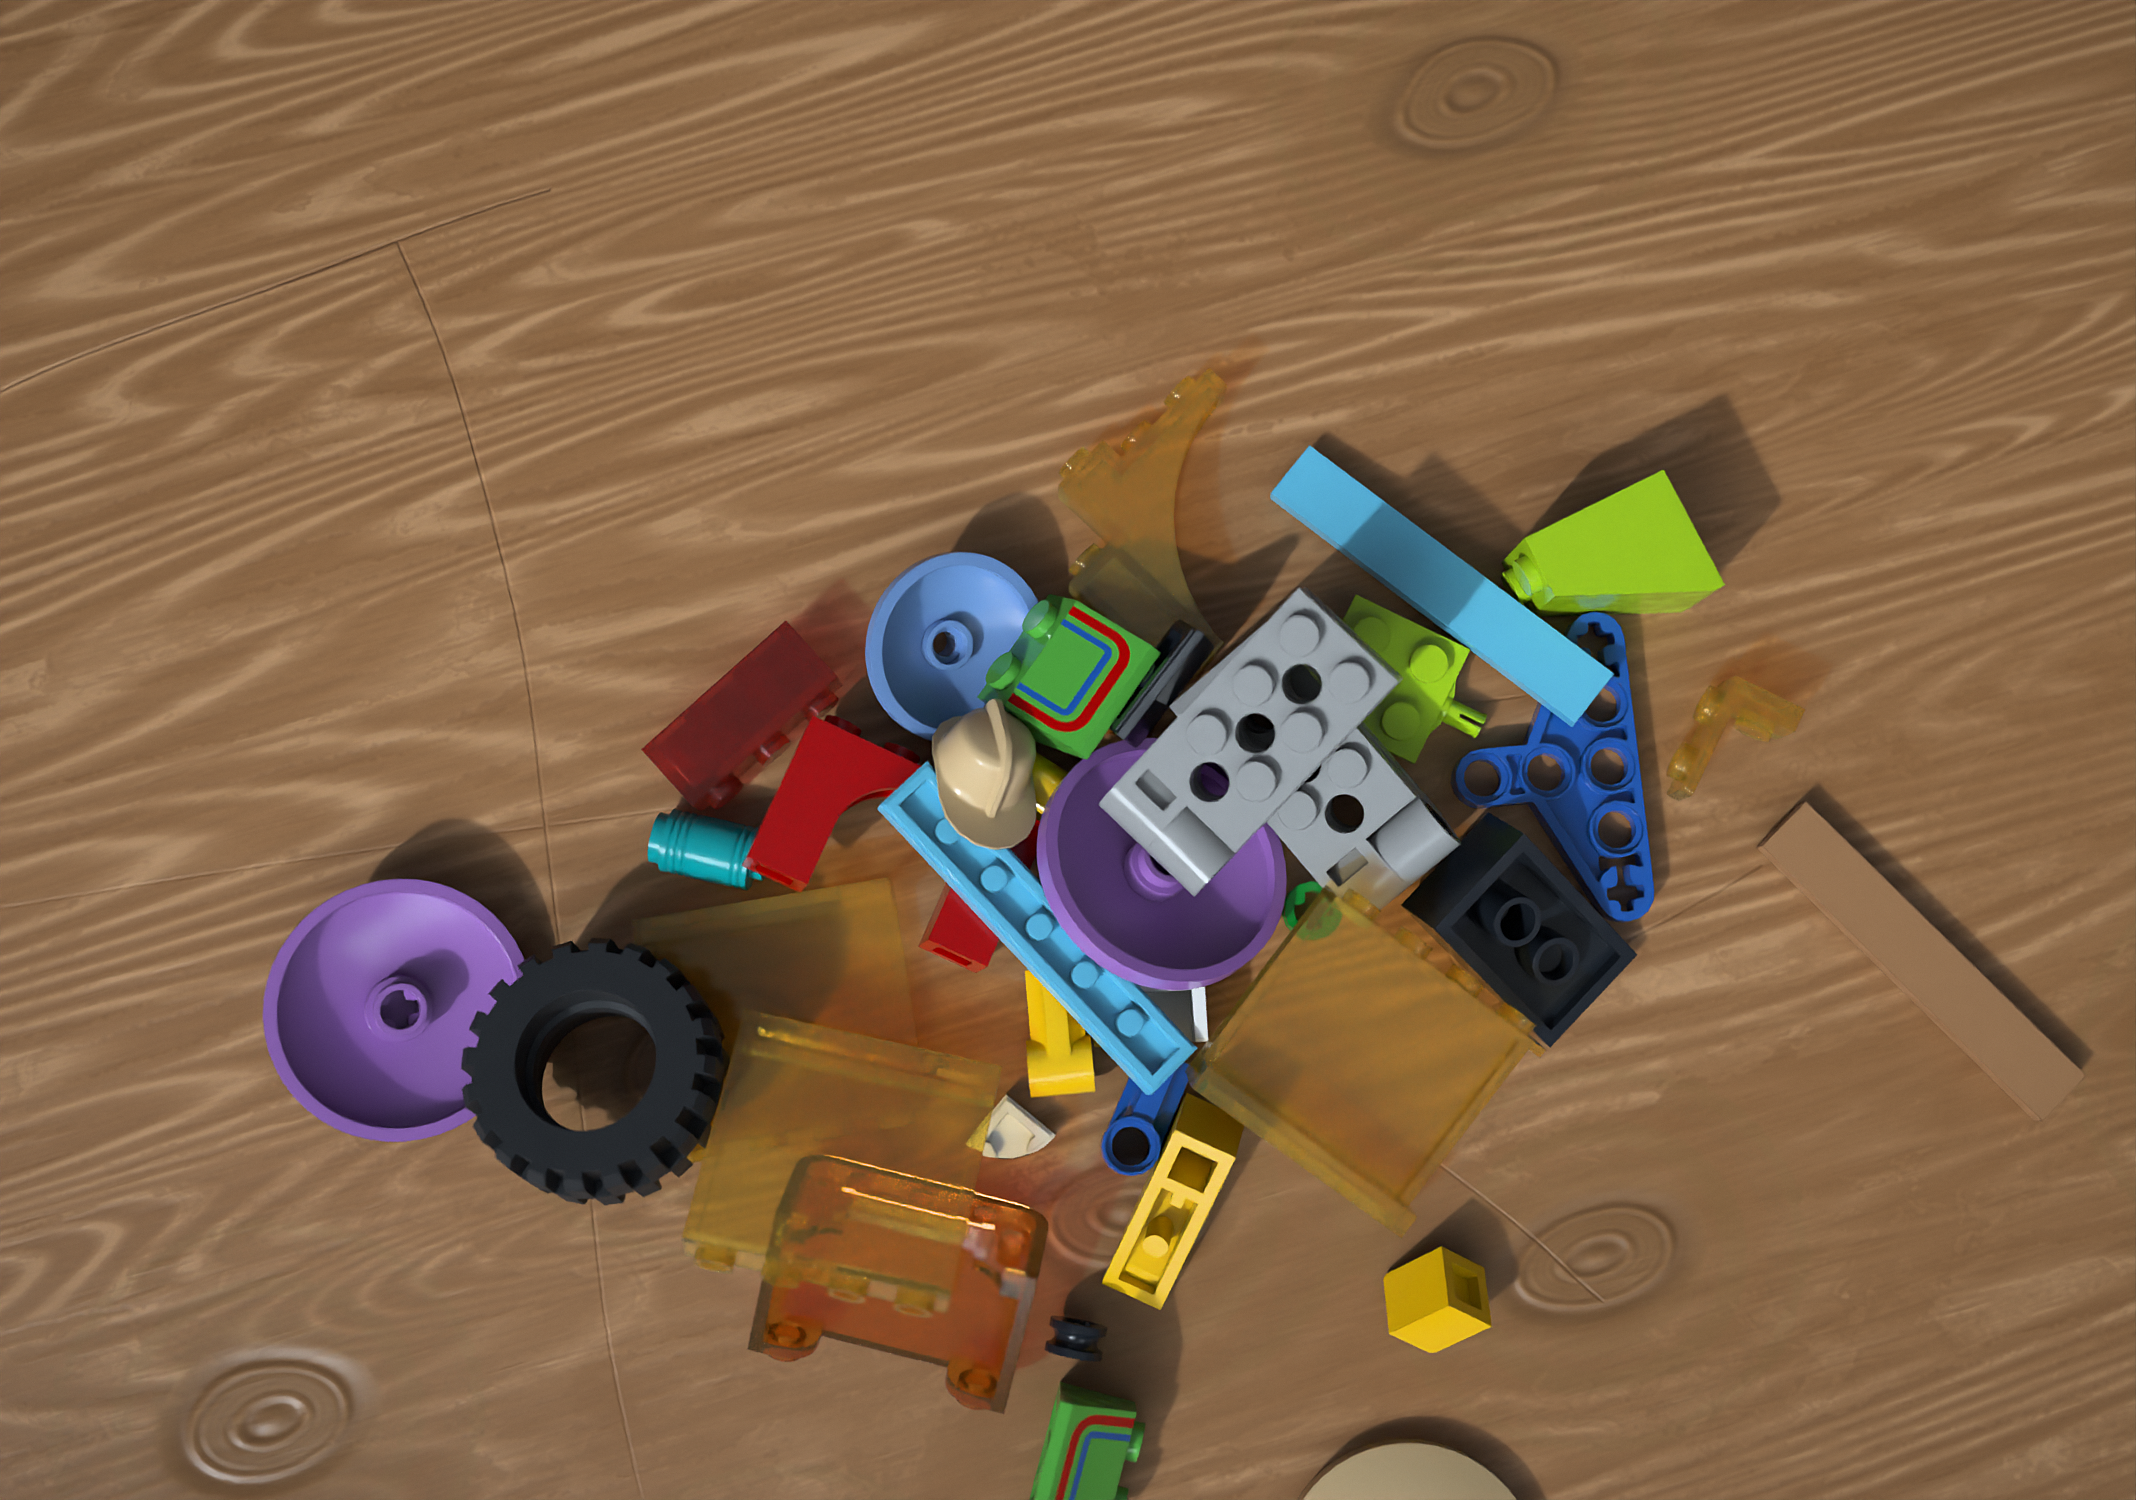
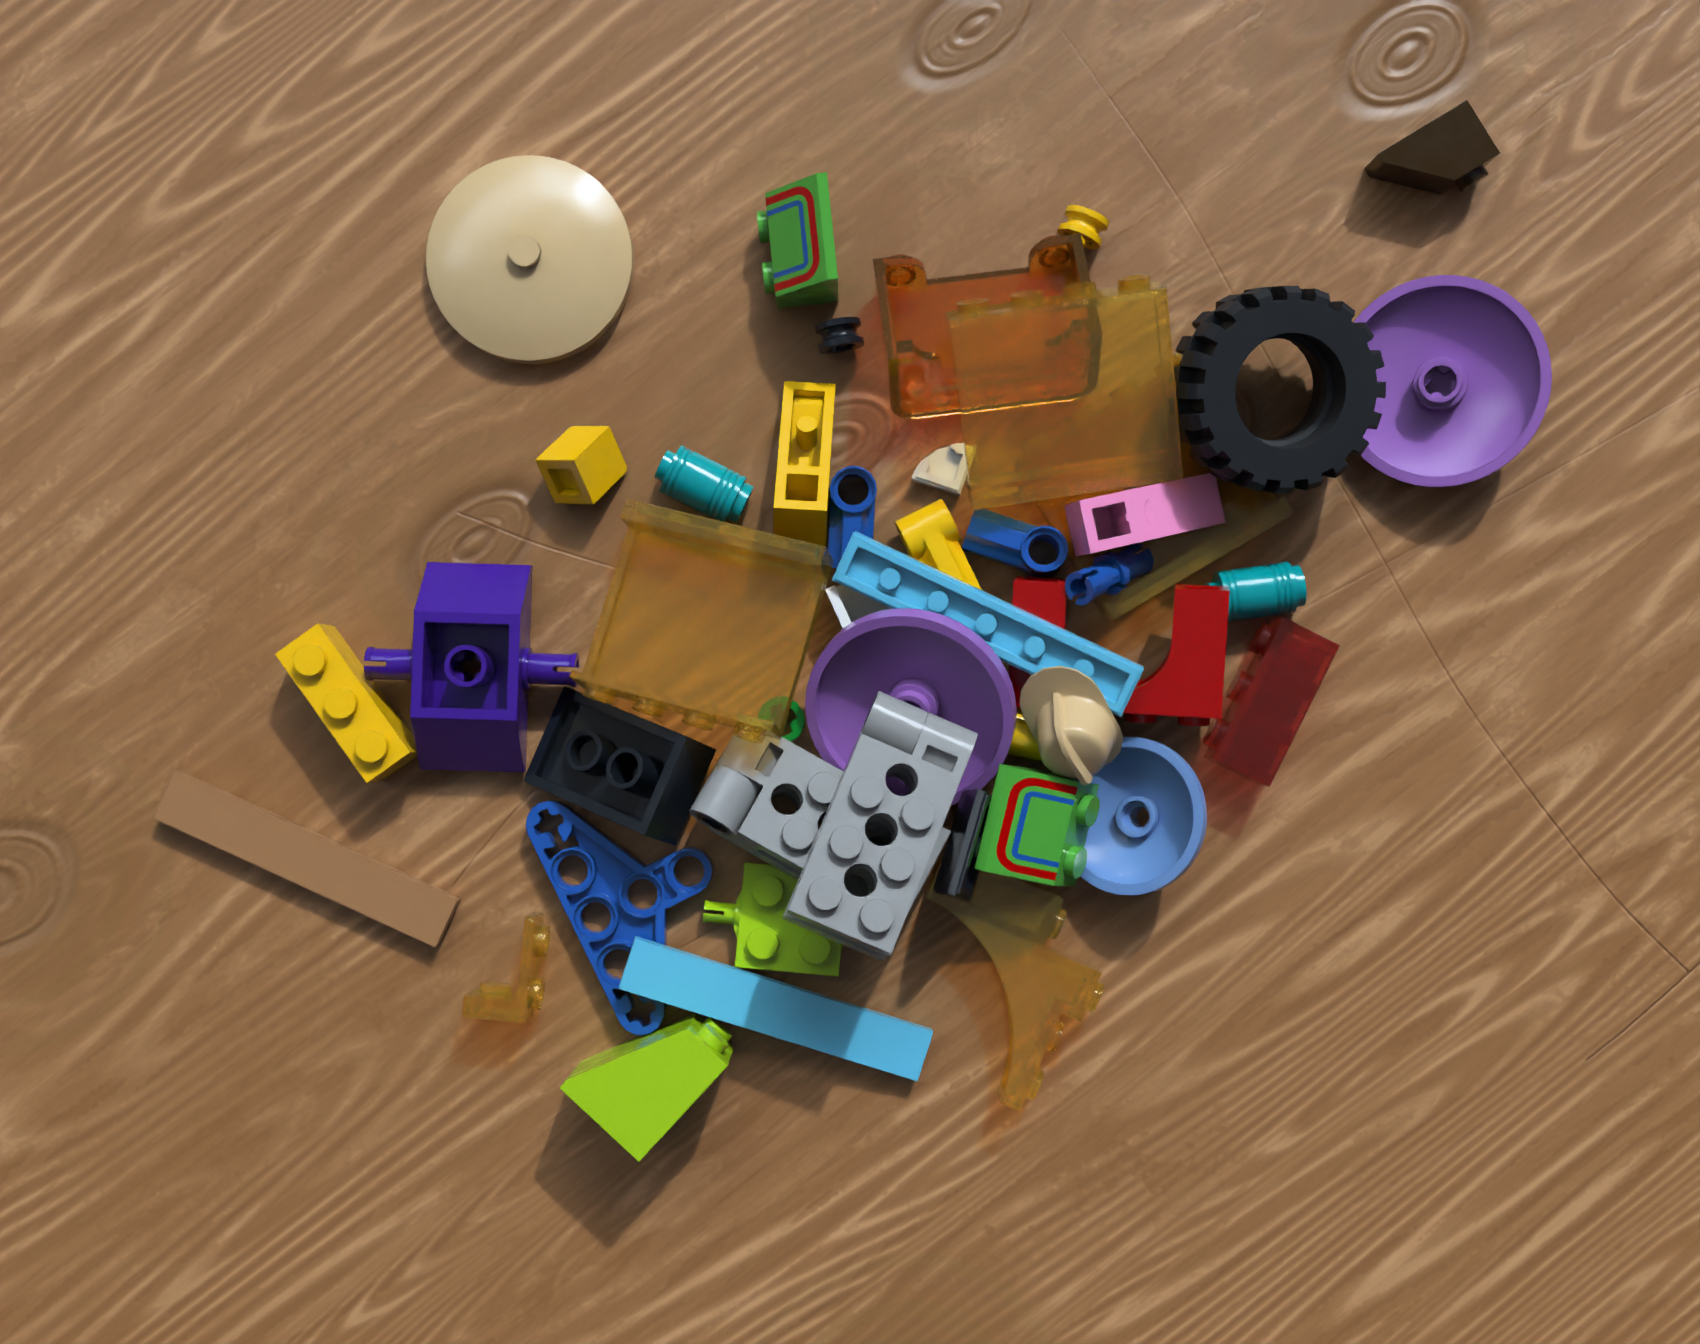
camera: 160 degrees right, 5 degrees up
none -> yellow brick [275,623,418,783]
none -> dark purple slope [364,562,580,773]
none -> teal head [654,445,754,524]
none -> blue piece [962,506,1068,578]
none -> yellow bush [1057,205,1110,249]
none -> bright pink slope [1064,473,1226,557]
none -> blue pin [1065,543,1154,606]
none -> dark brown slope [1364,100,1500,194]

